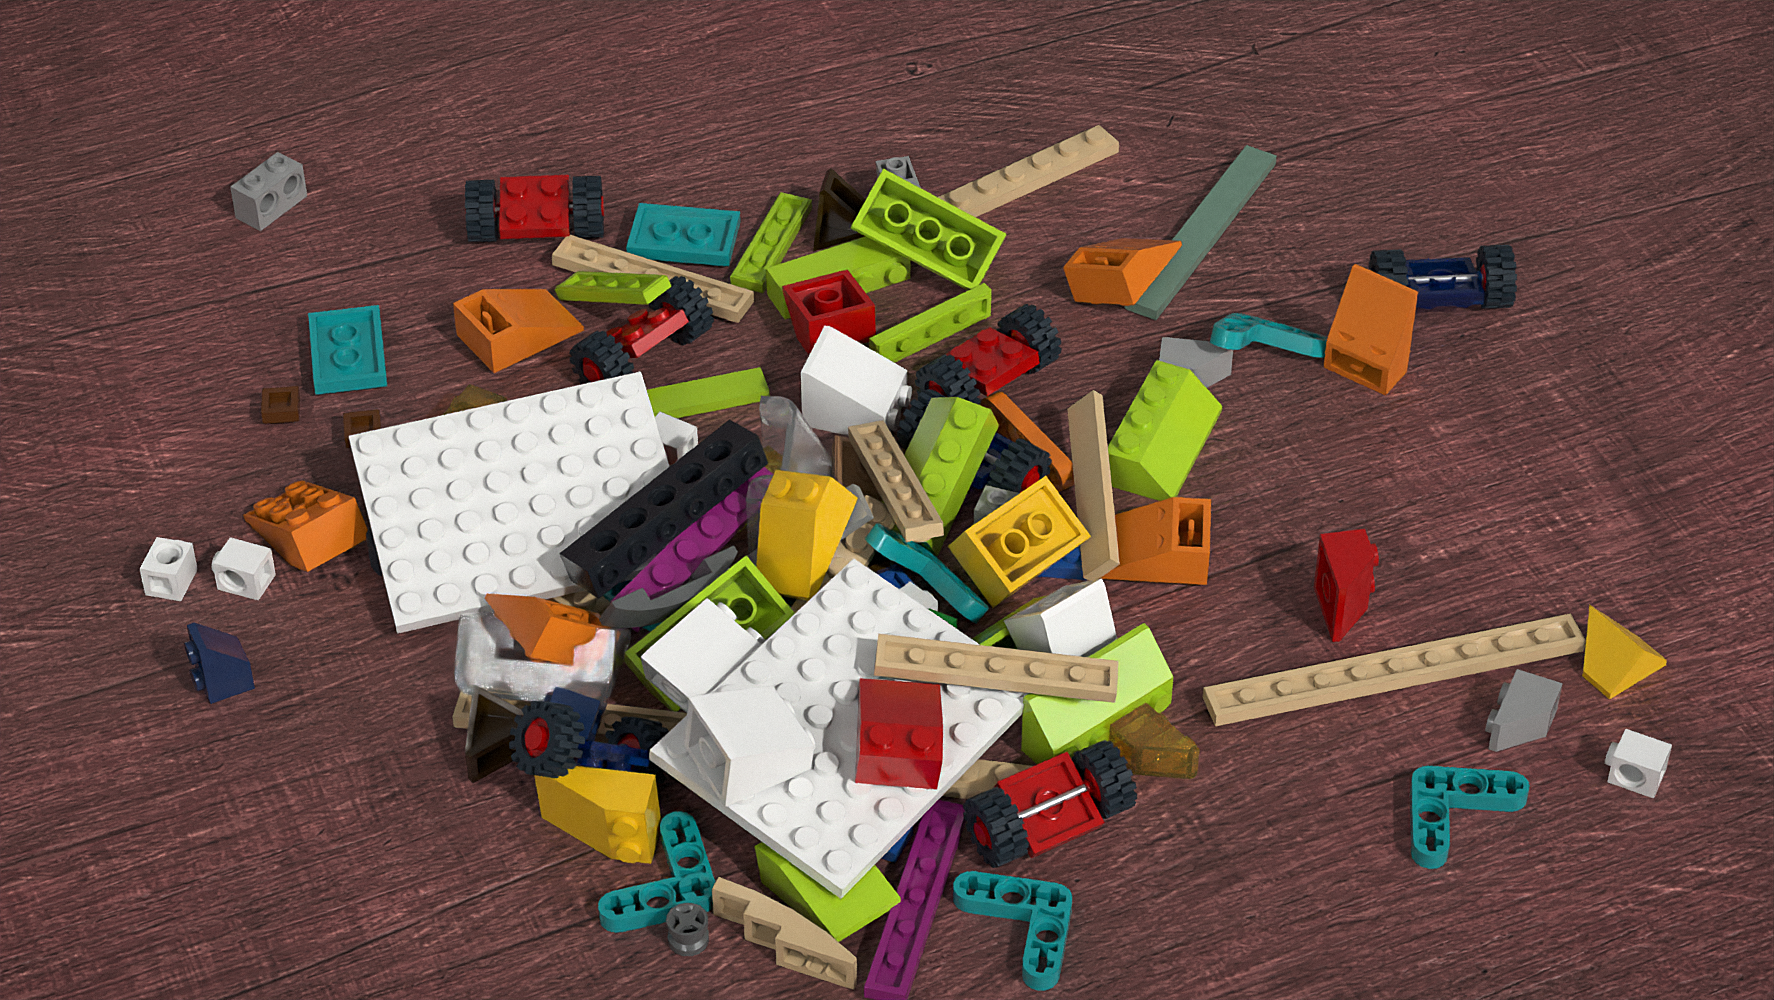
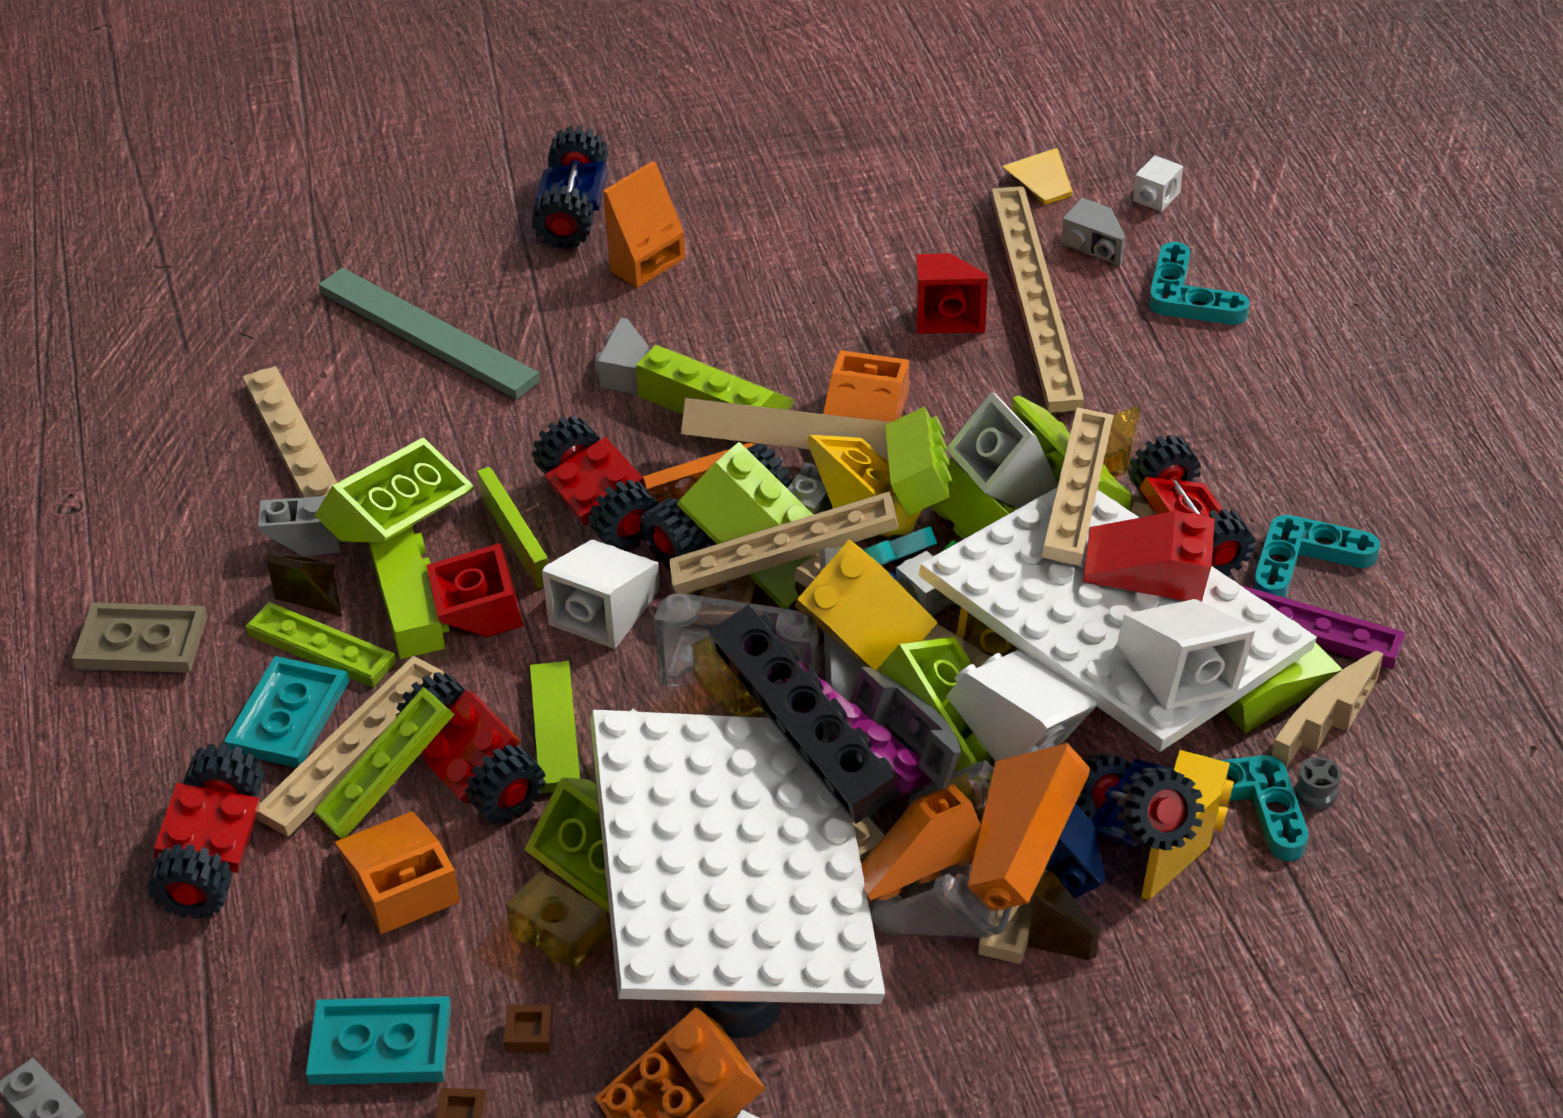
camera: 80 degrees left, 0 degrees up
orange slope [1063,238,1182,306] -> none
teal beam [1210,313,1328,358] -> none
none -> dark tan plate [72,602,208,673]
none -> lime brick [885,406,952,516]
none -> orange slope [968,743,1090,911]

